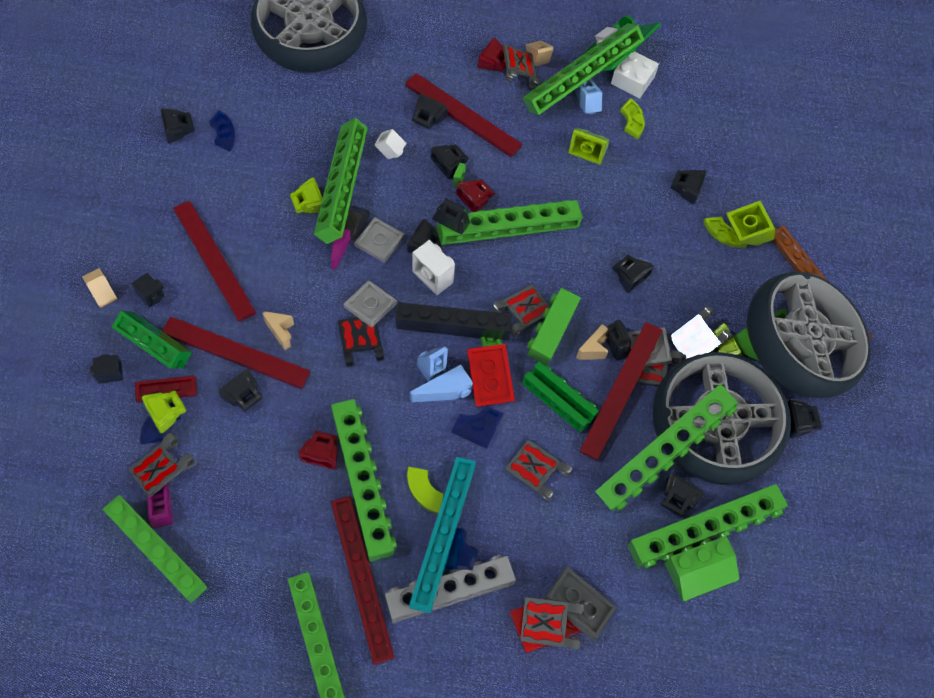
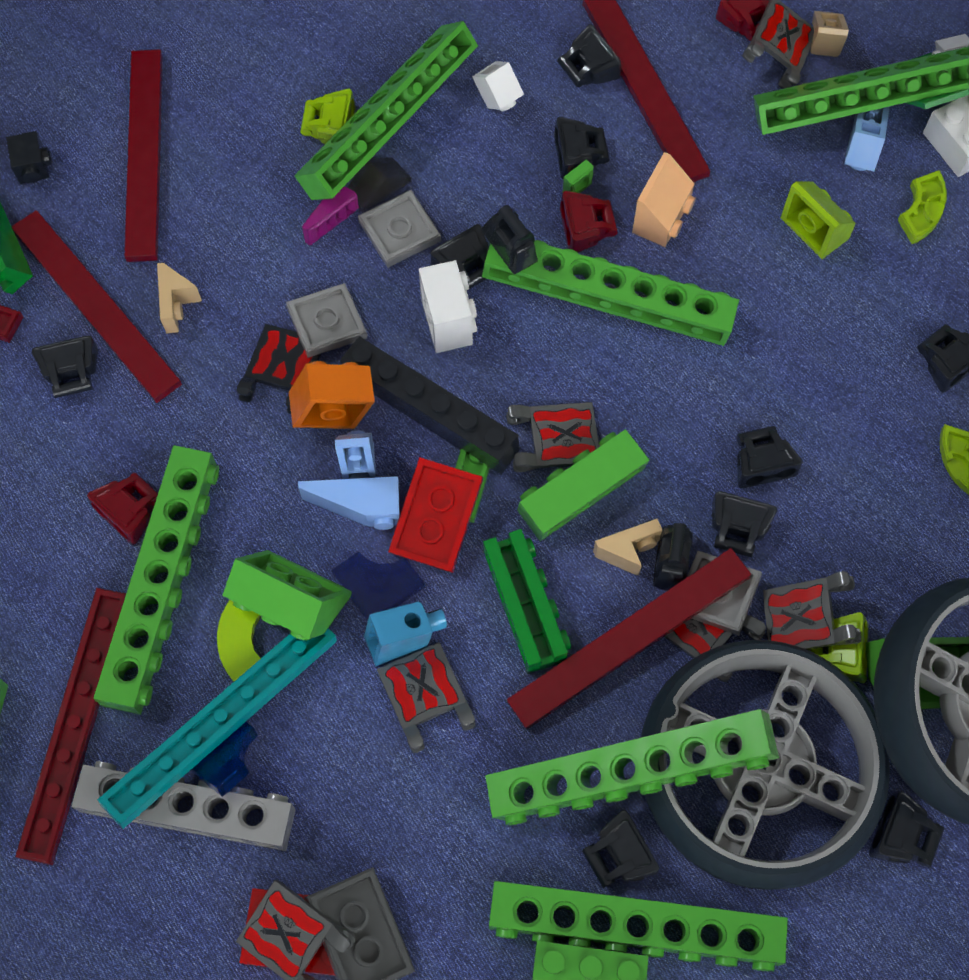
camera: 35 degrees right, 5 degrees up
none -> bright green slope [222,550,352,640]
none -> orange brick [289,361,375,429]
none -> dark azure torso [364,602,447,667]
none -> light nougat slope [632,152,696,247]
none -> black piece [711,491,777,558]

